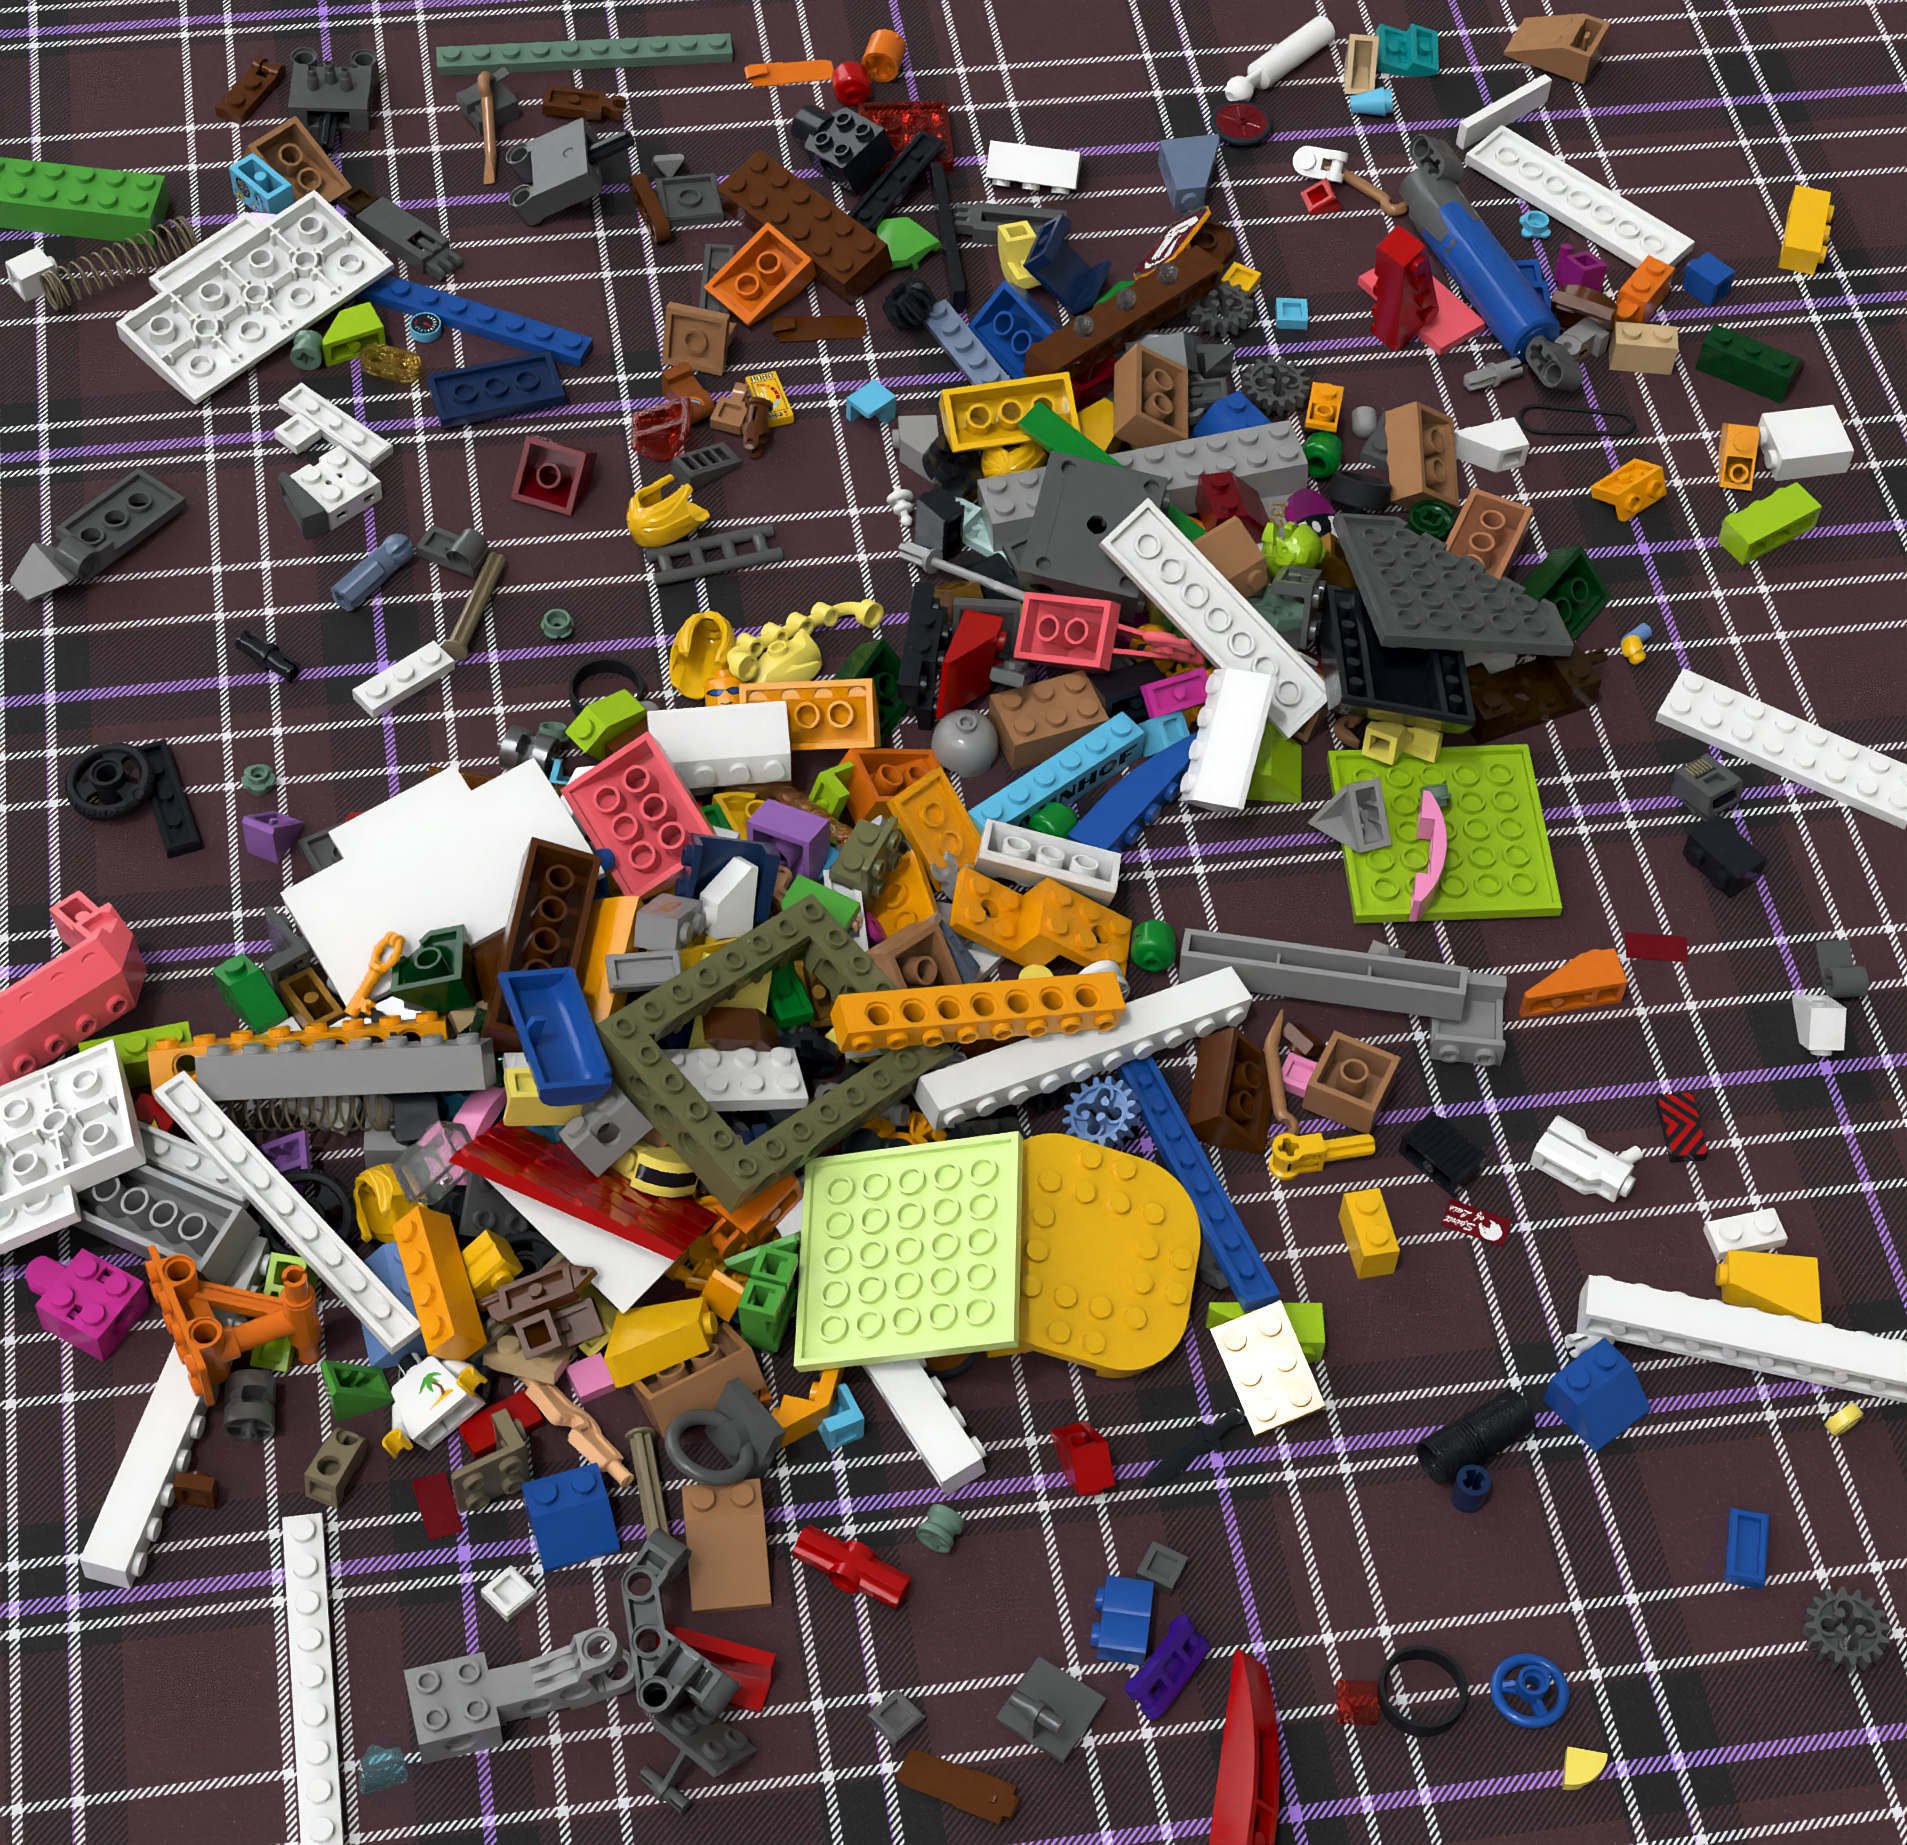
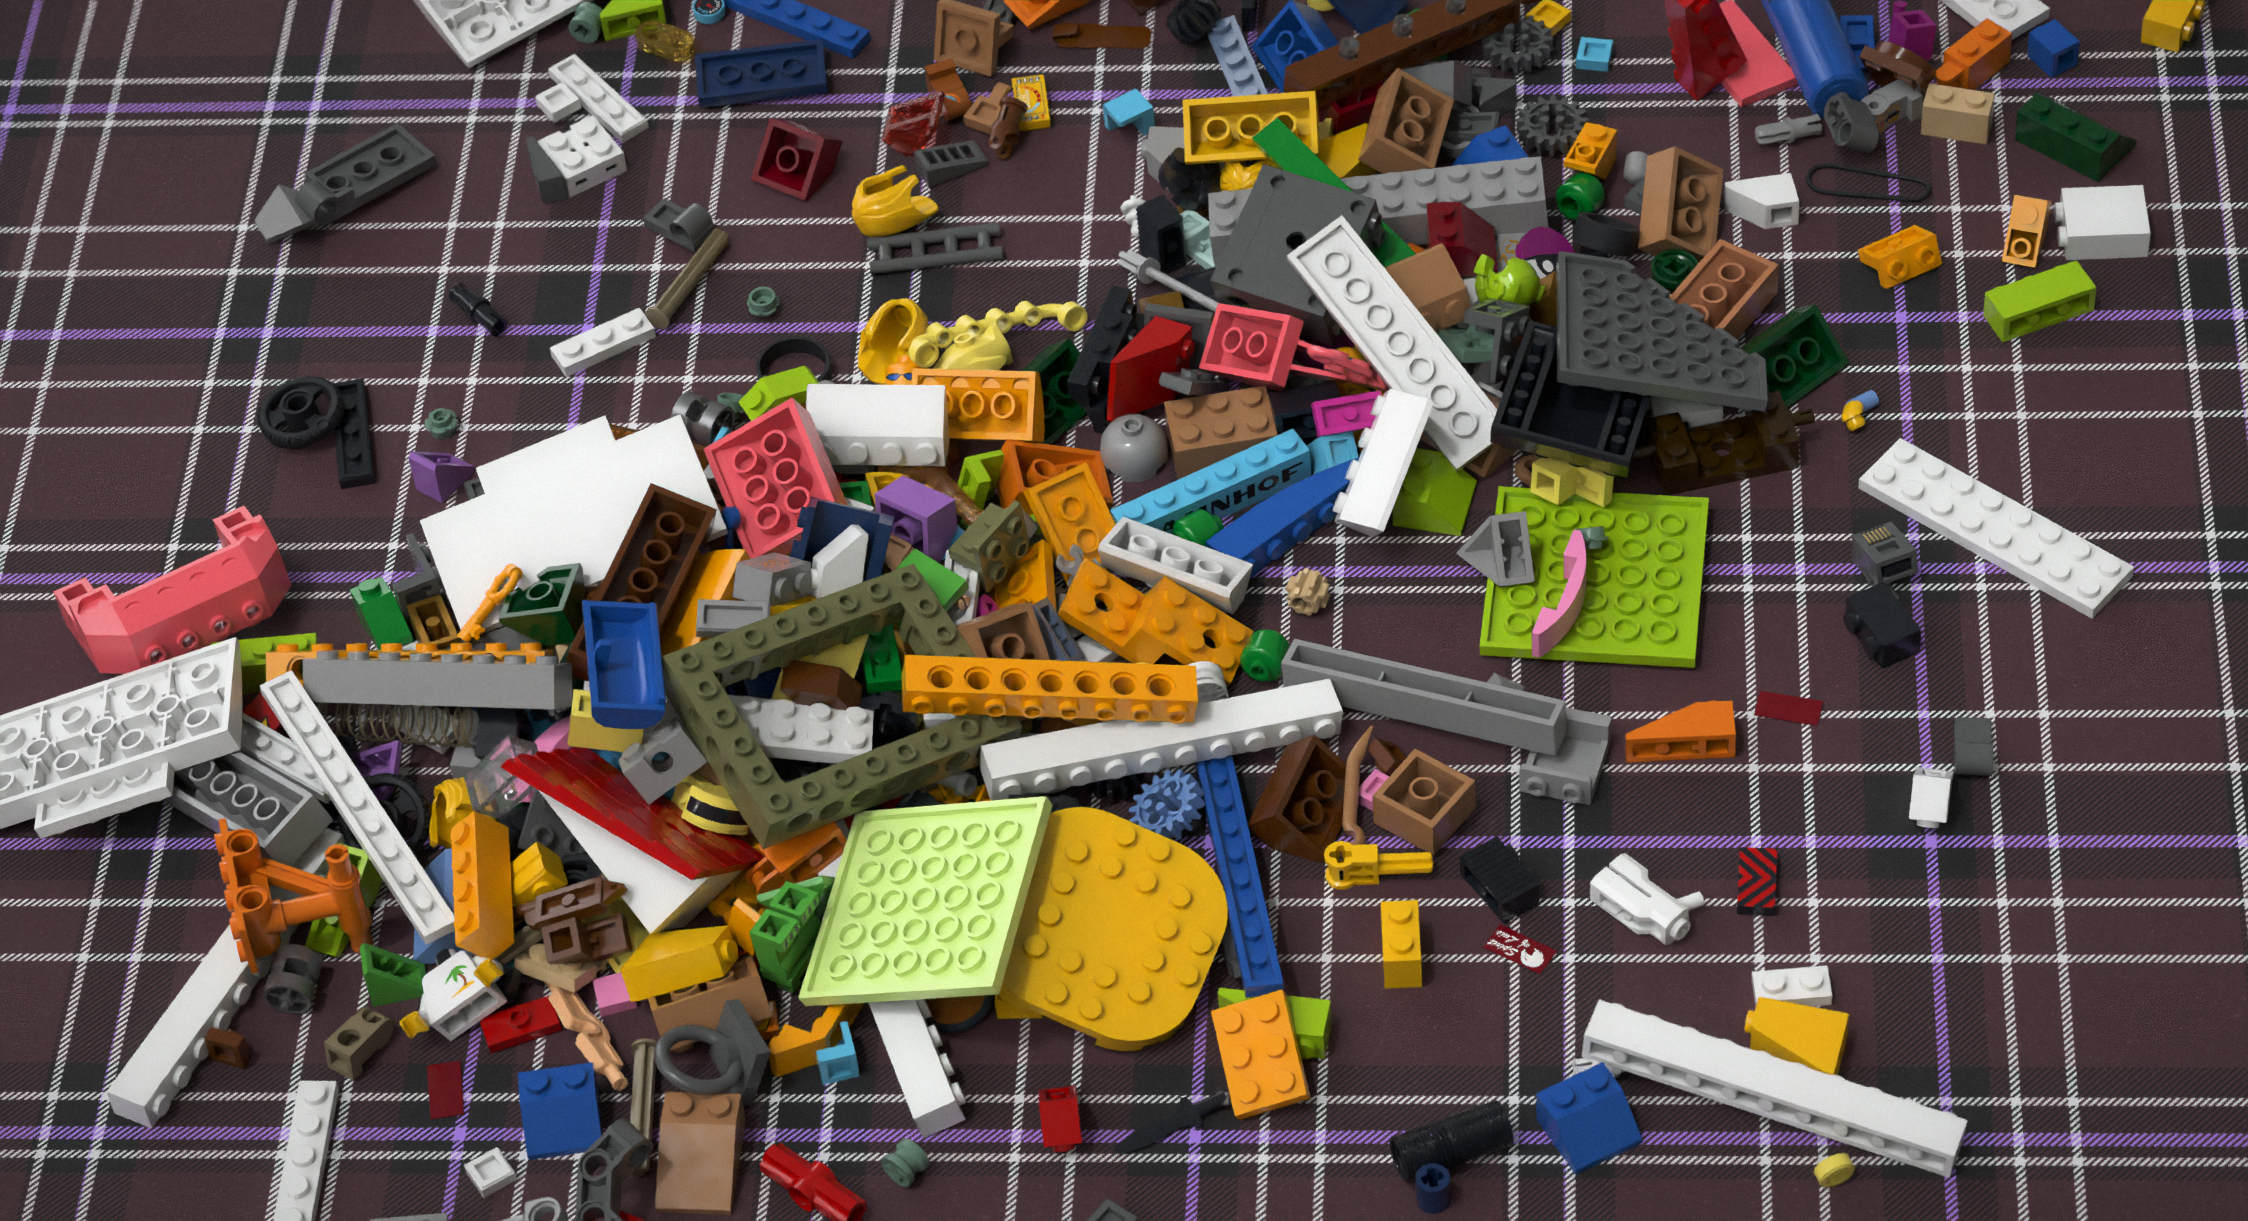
camera: 20 degrees right, 5 degrees down
dark pink brick [25,1248,150,1362] -> none
sand blue piece [330,533,414,611] -> none
dark tan bracket [451,1408,531,1513] -> none
none -> tan gear [1285,568,1330,616]

